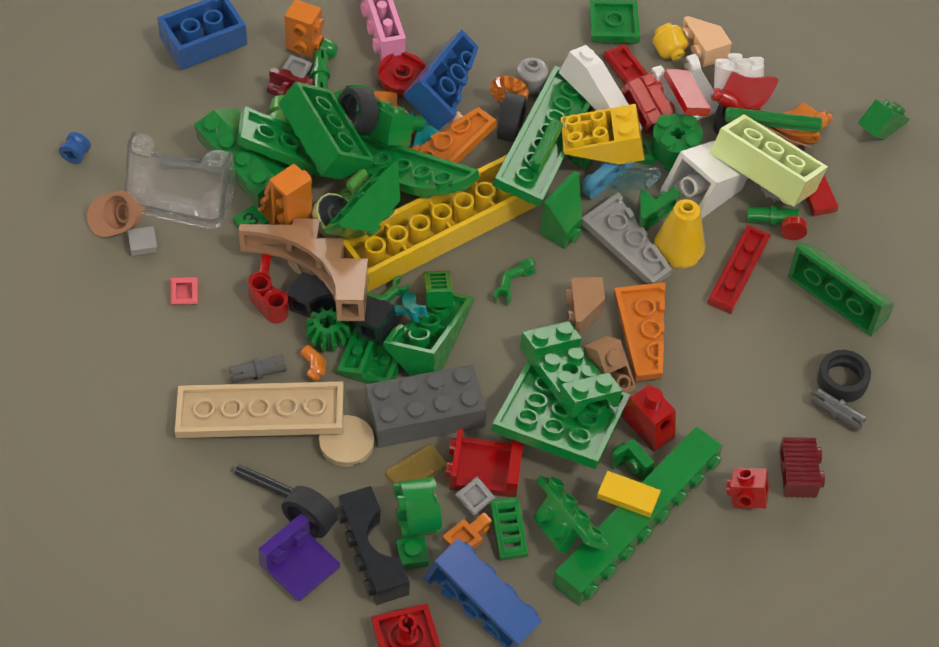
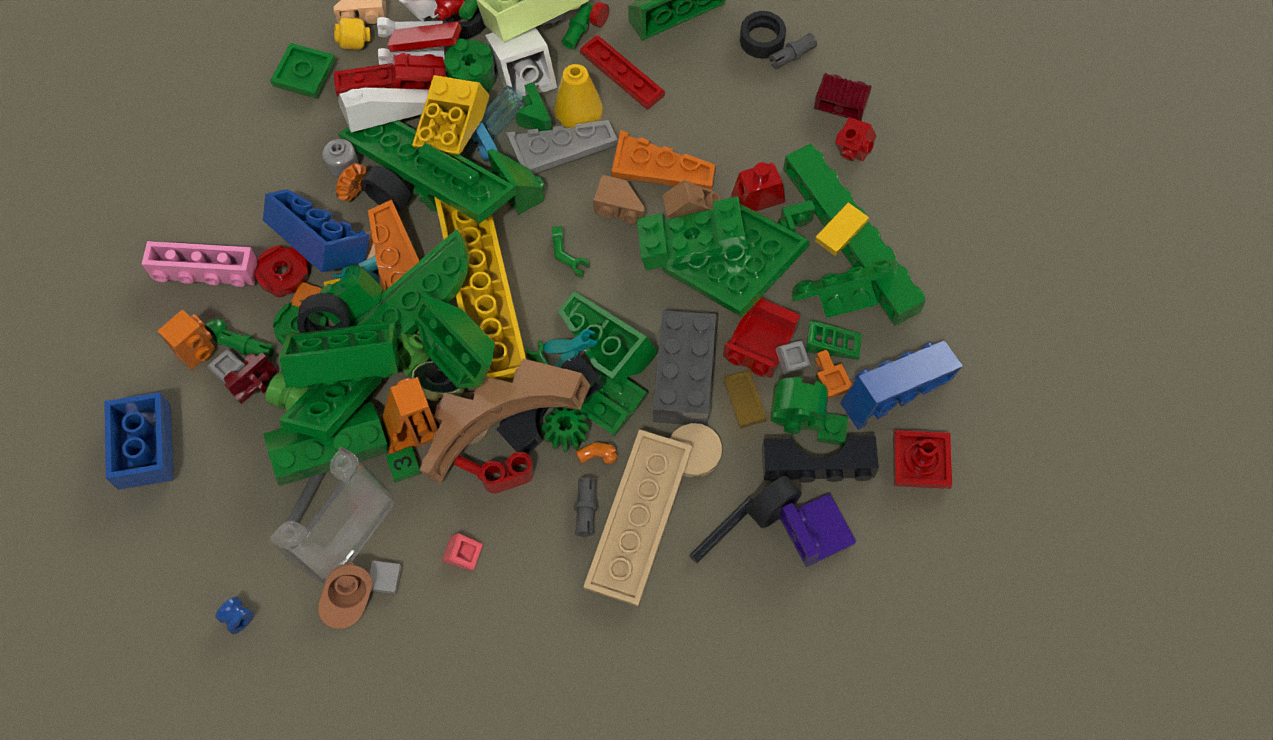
camera: 65 degrees left, 10 degrees up
green slope [424,271,453,308] -> none

